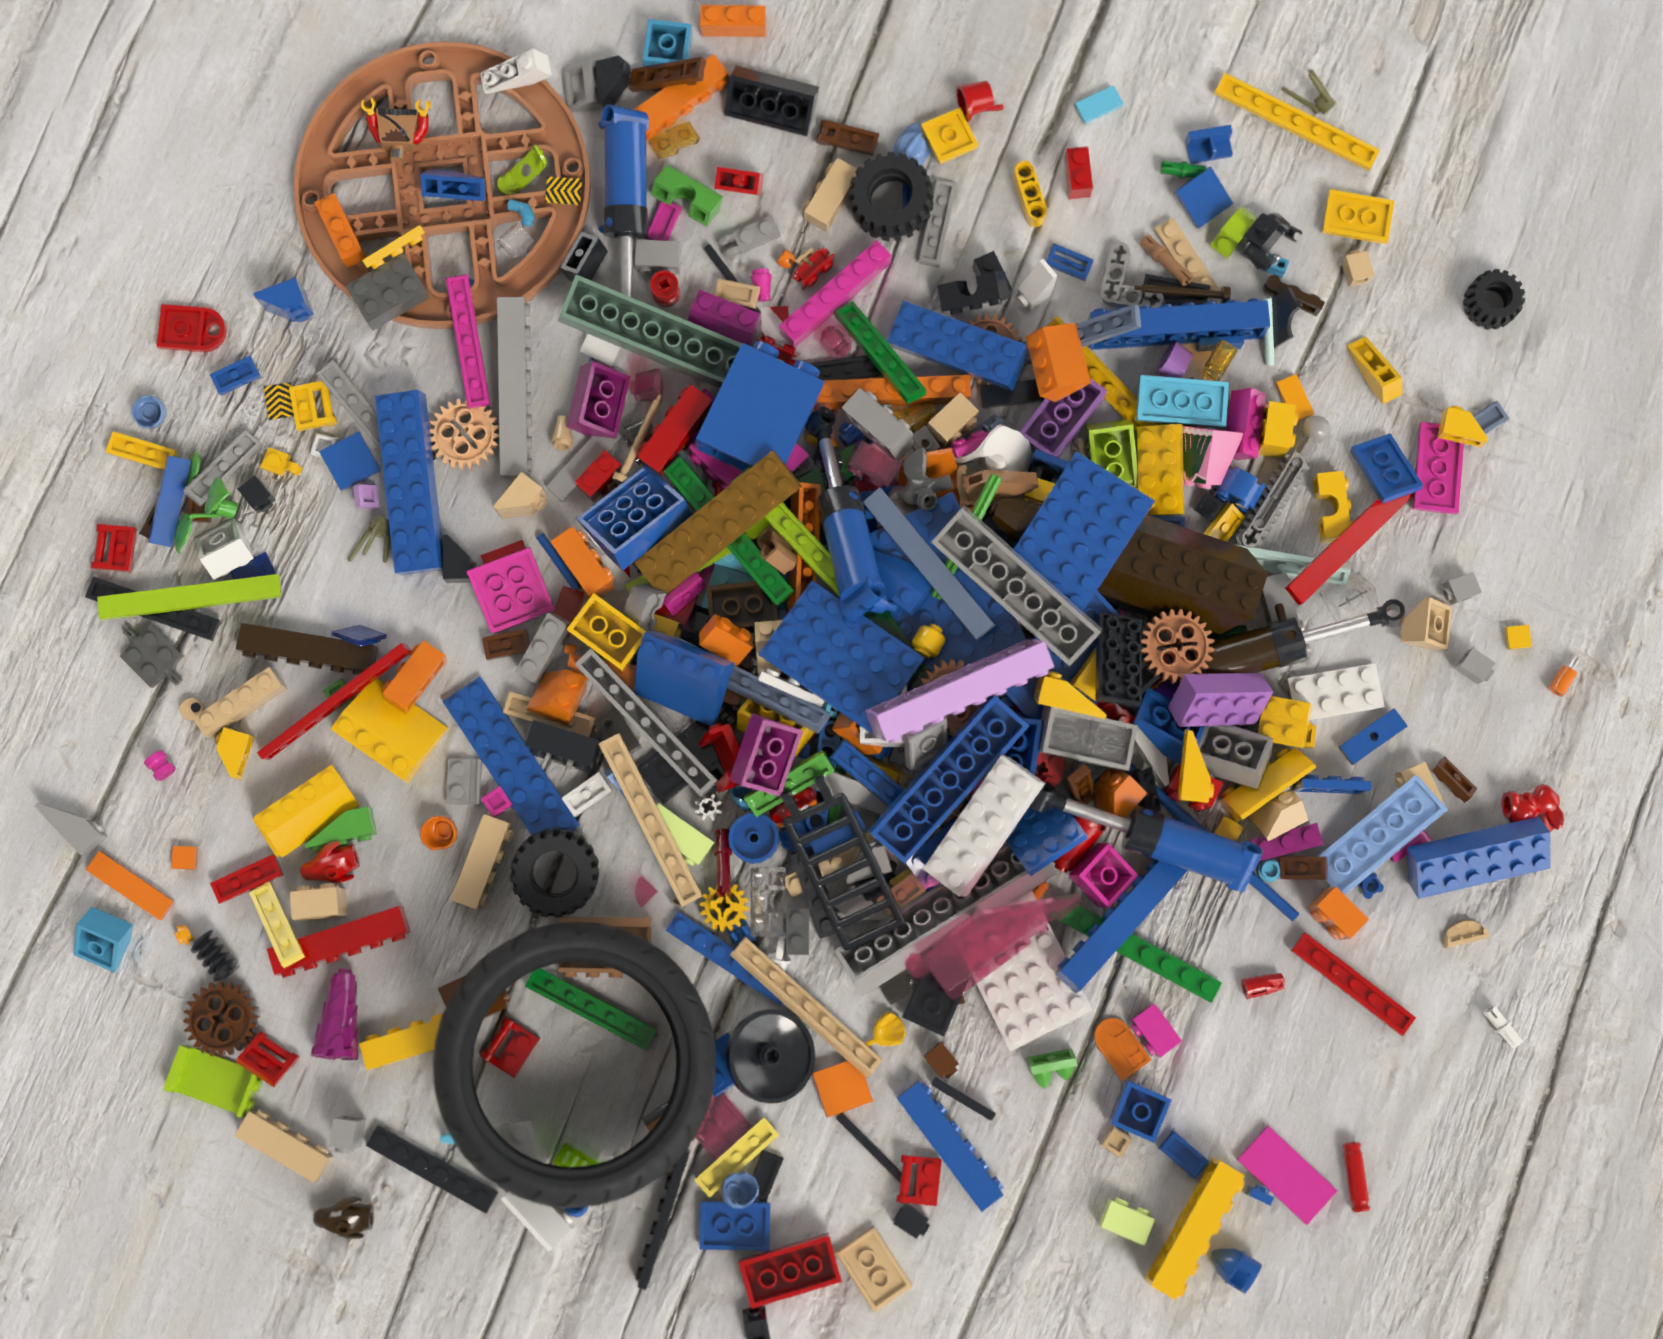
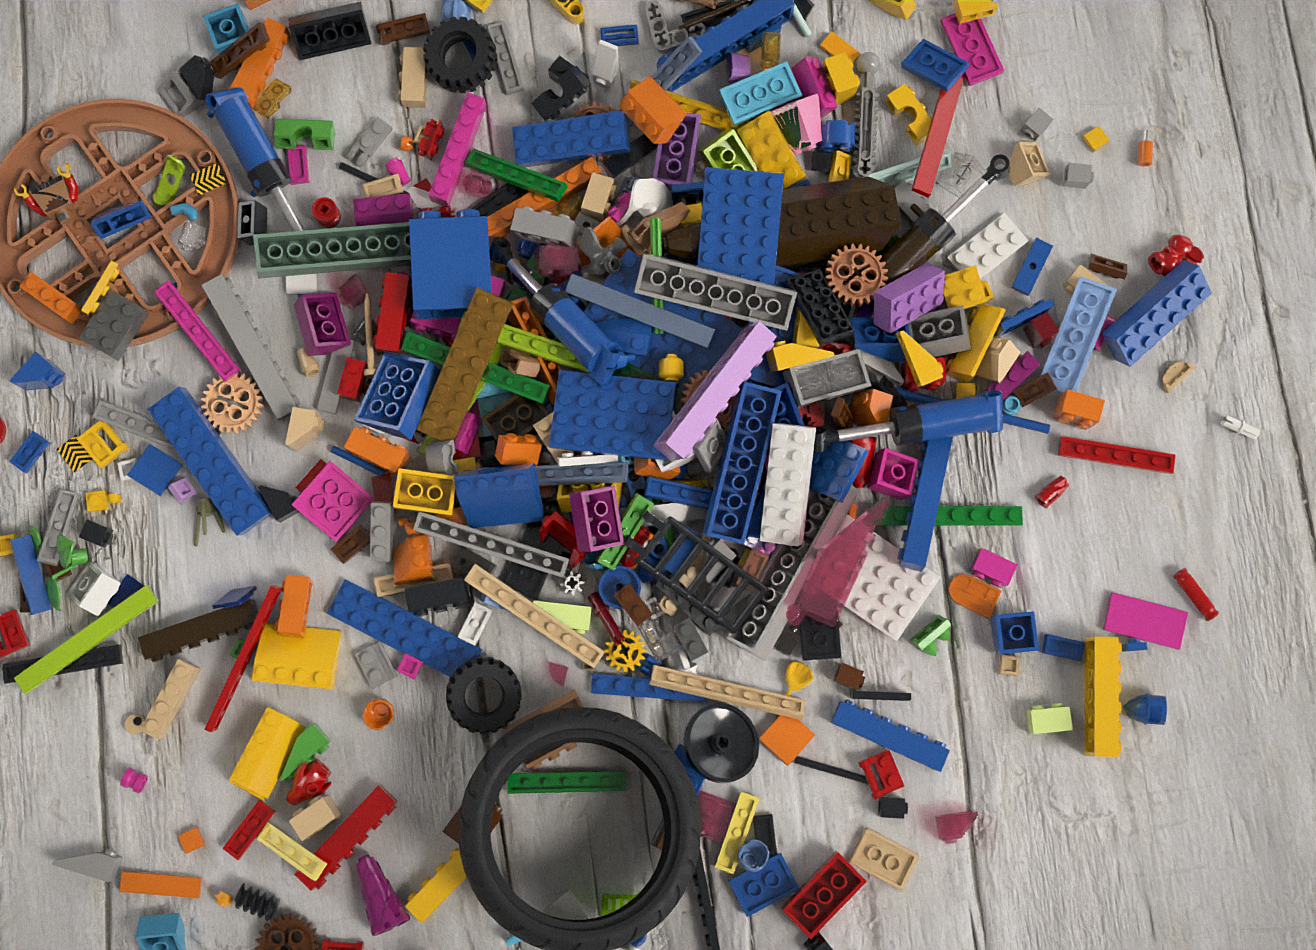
camera: 30 degrees left, 0 degrees up
dark grey plate [120,624,185,688] -> none
yellow slope [216,727,255,780] -> none
tan brick [451,814,513,910] -> none
white slope [480,48,552,94] -> none
red plate [480,1016,540,1078] -> none
light grey brick [634,239,682,275] -> none
red brick [714,167,764,196] -> none
blue plate [1357,872,1384,899] -> none
none -> reddish brown plate [614,583,653,626]
none -> clear pink slope [935,810,978,844]
none -> dark red brick [1023,312,1059,348]

